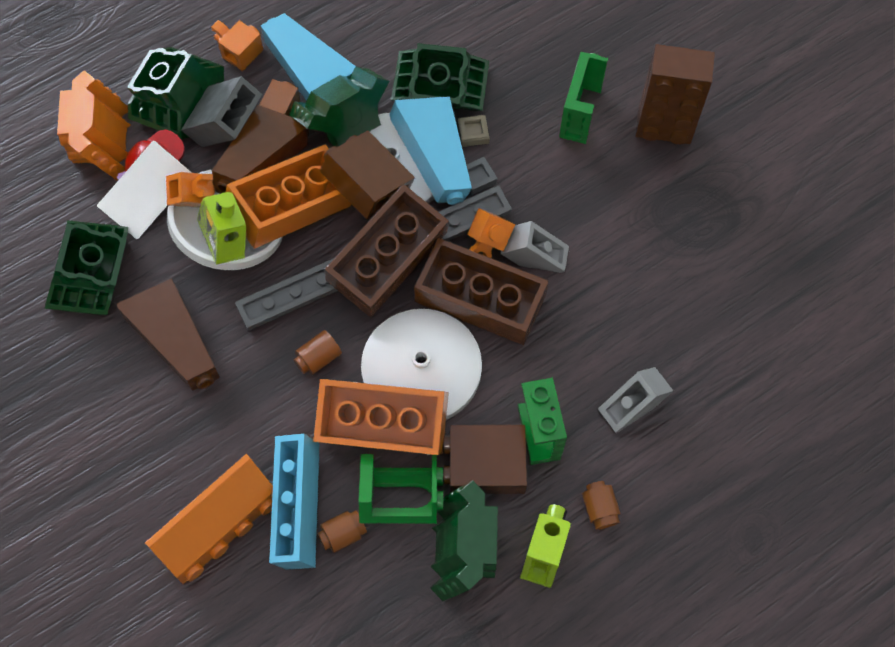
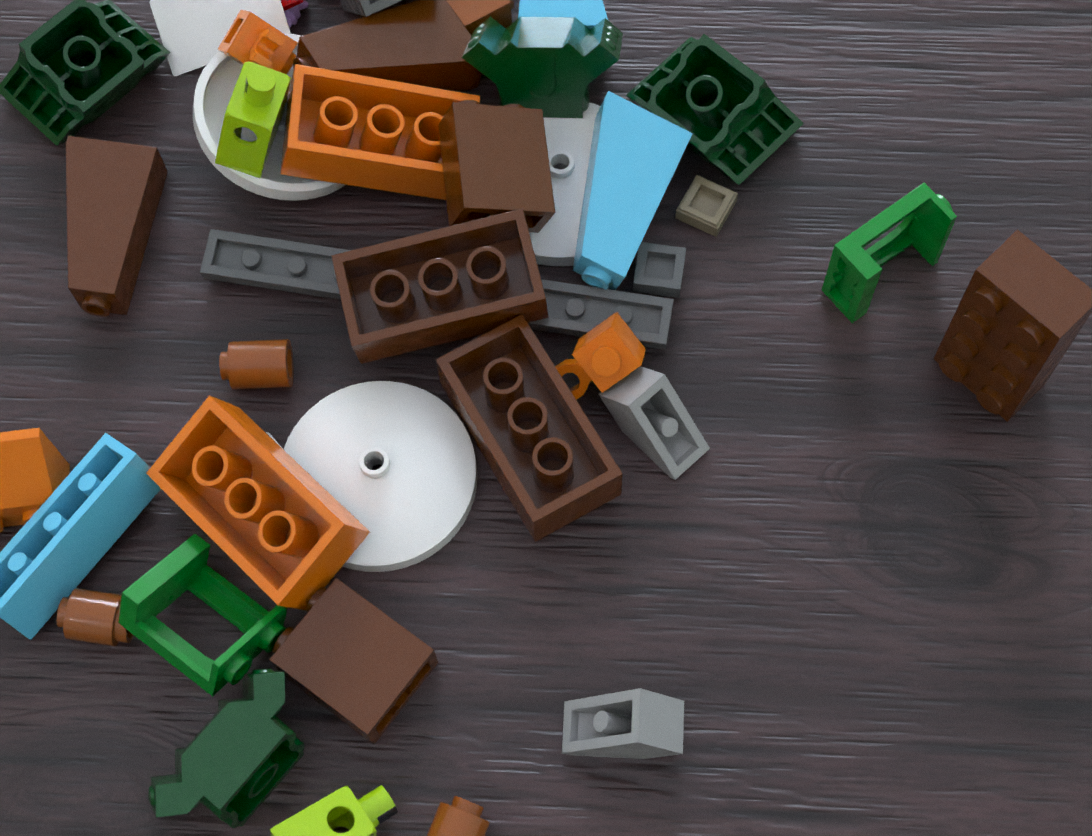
camera: 40 degrees right, 0 degrees up
green panel [518,378,567,465] -> none

